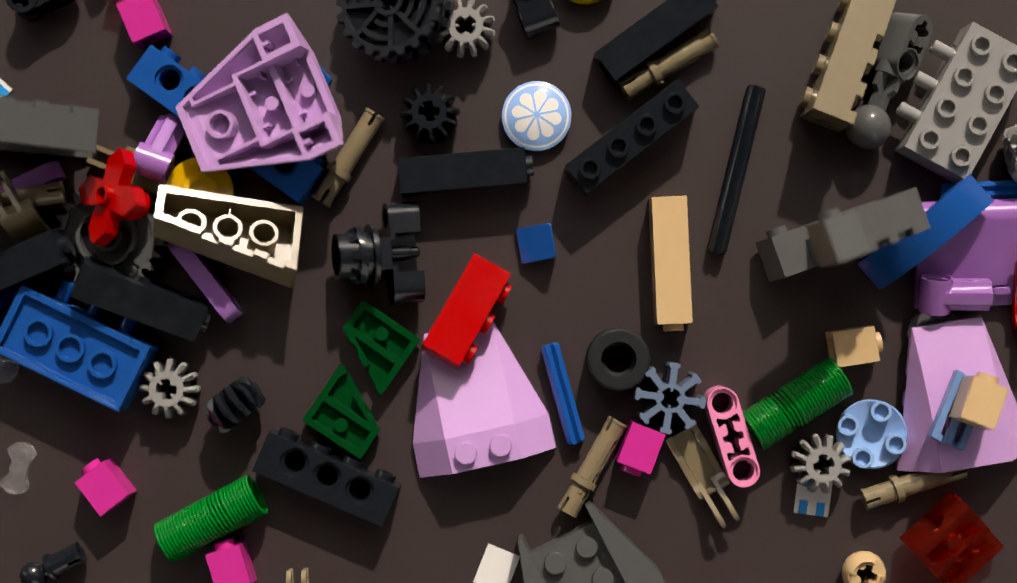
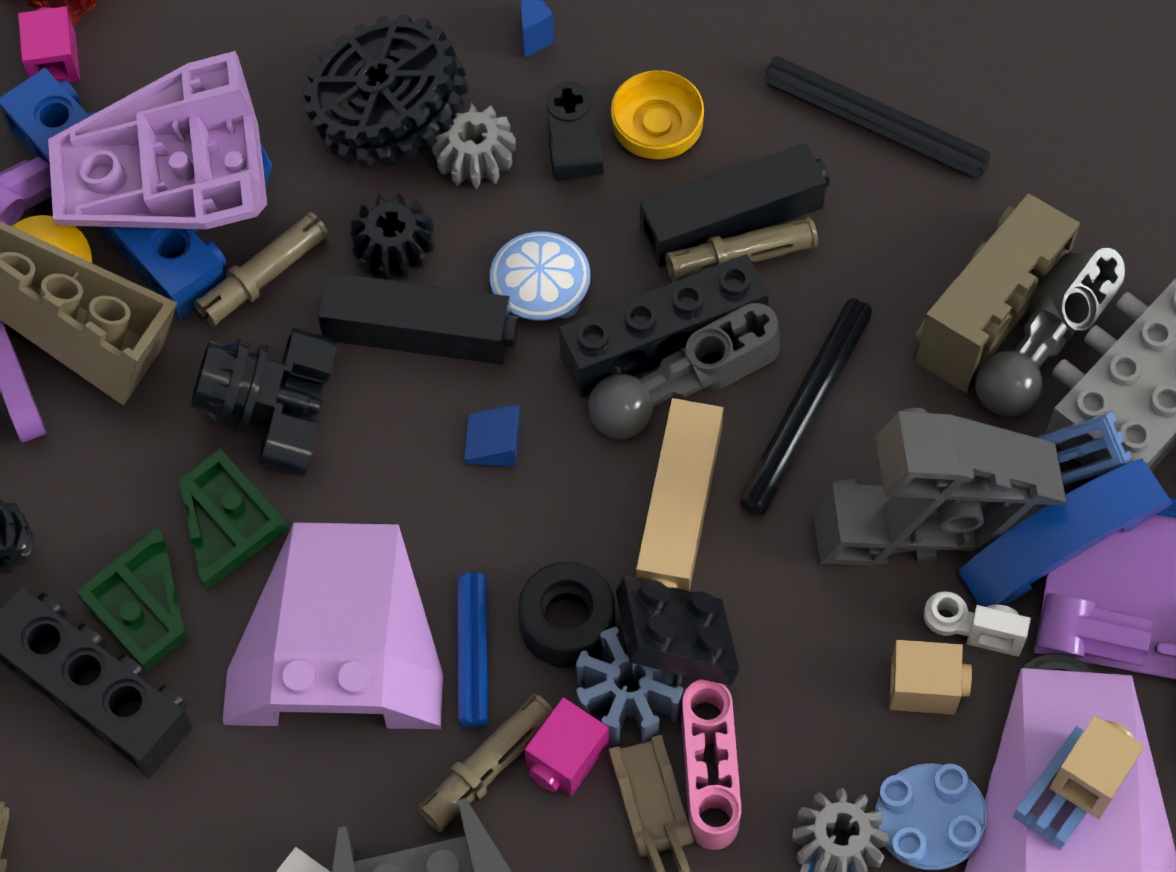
camera: 15 degrees right, 25 degrees down
red brick [421,253,513,370] -> none
green piece [743,357,853,450] -> none
none -> dark grey beam [588,303,781,440]
none -> black plate [616,575,740,686]
none -> white plate [924,591,1031,657]
none -> medium blue tile [1036,411,1133,485]

